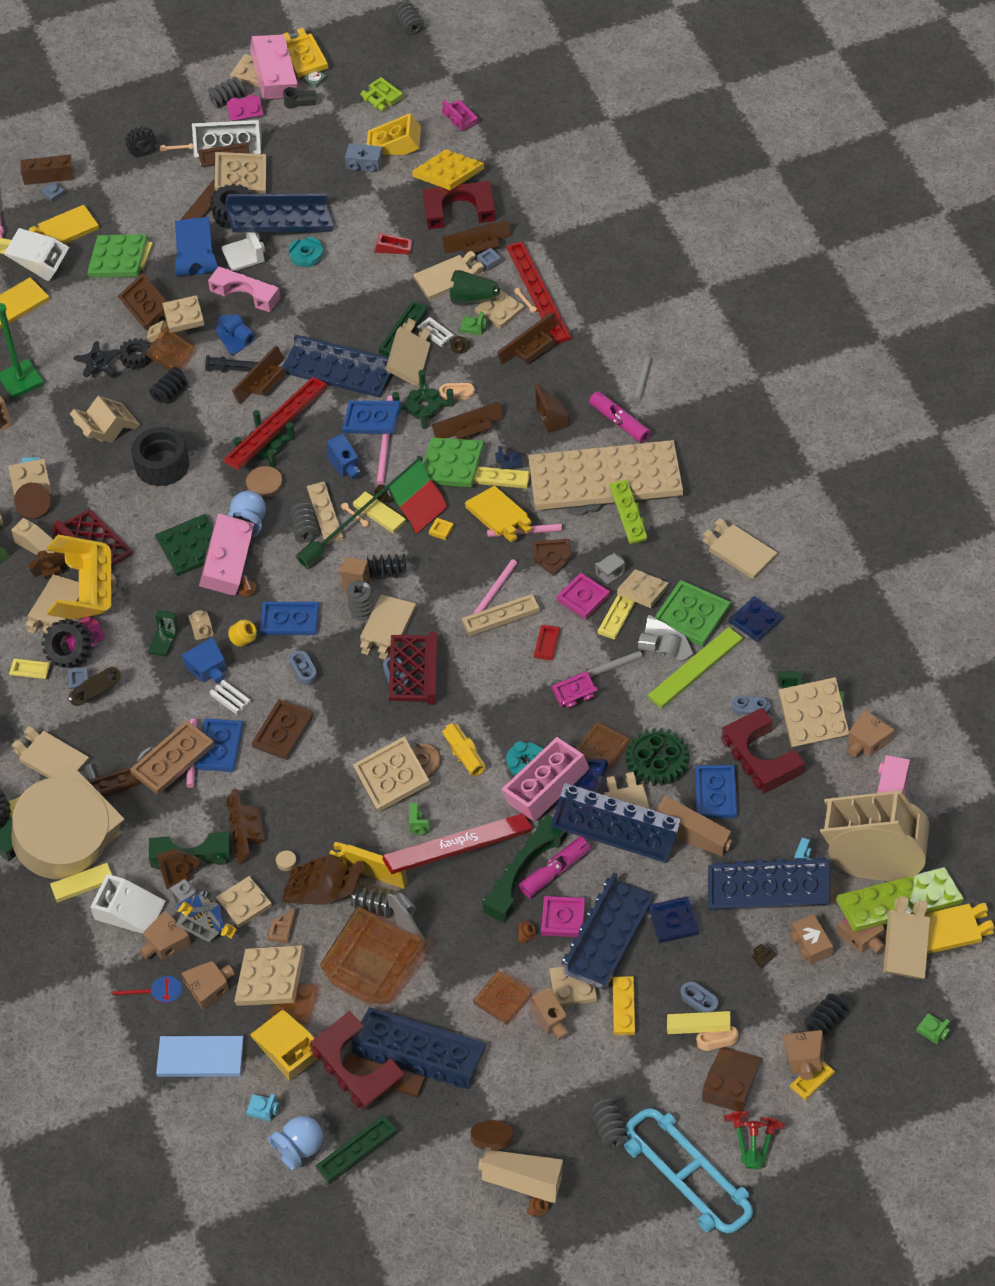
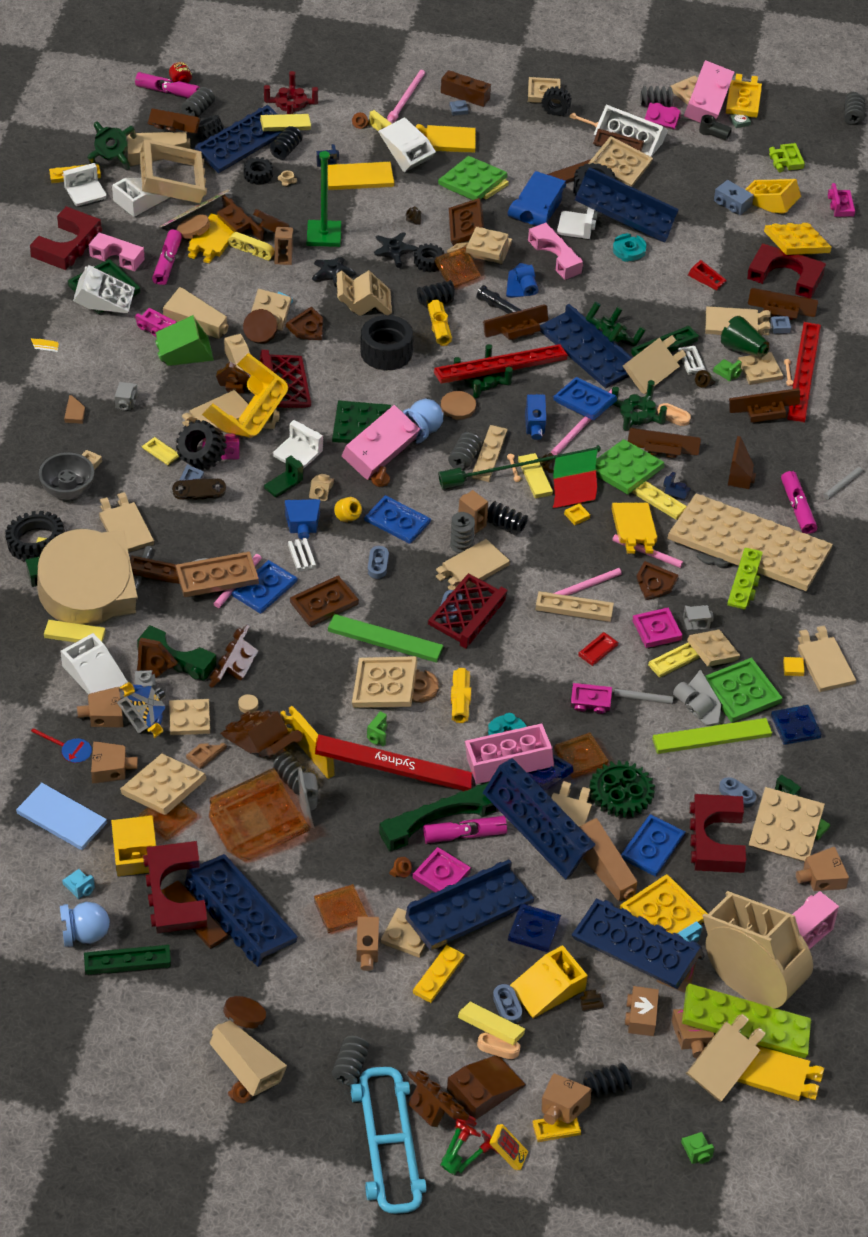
camera: 25 degrees right, 5 degrees down
none -> white bracket [273,420,323,469]
none -> reddish brown plate [285,306,323,340]
none -> black animal [312,257,356,287]
none -> bright green tile [328,614,443,663]
none -> dark brown plate [405,206,421,225]
none -> reddish brown bracket [407,1070,469,1128]
none -> yellow piece [428,300,452,346]
none -> tile [489,1124,529,1170]
none -> yellow slope [510,945,588,1018]
none -> tan plate [528,77,560,104]
none -> dark green plate [586,302,646,346]
none -> yellow plate [620,874,708,934]
none -> yellow tile [783,657,804,676]

